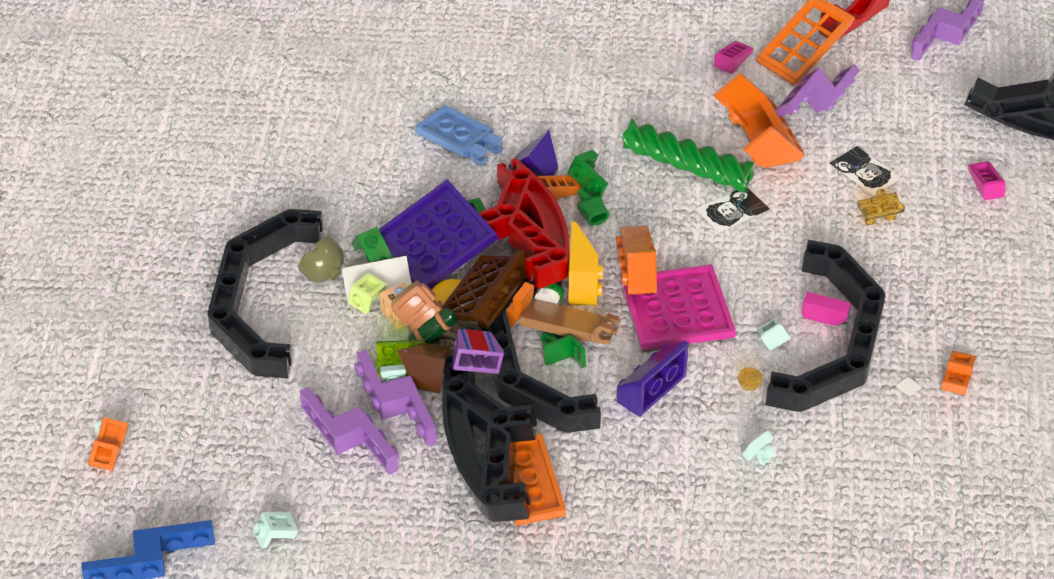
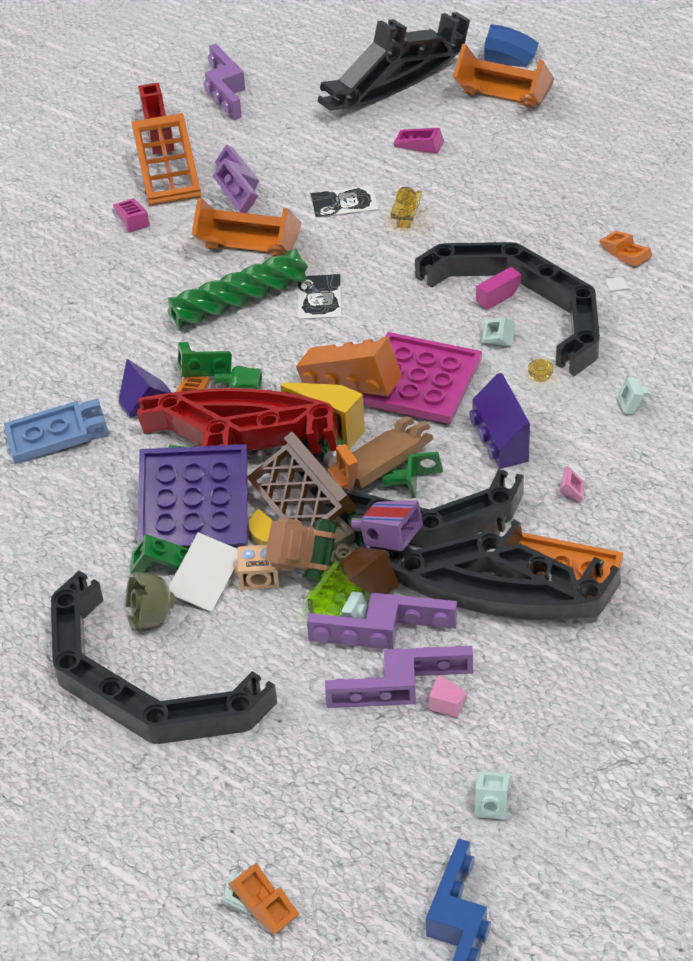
camera: 55 degrees left, 0 degrees up
yellowish green bracket [348,273,387,314] -> none
none -> bright pink slope [429,675,467,718]
none -> bright pink slope [559,466,584,503]

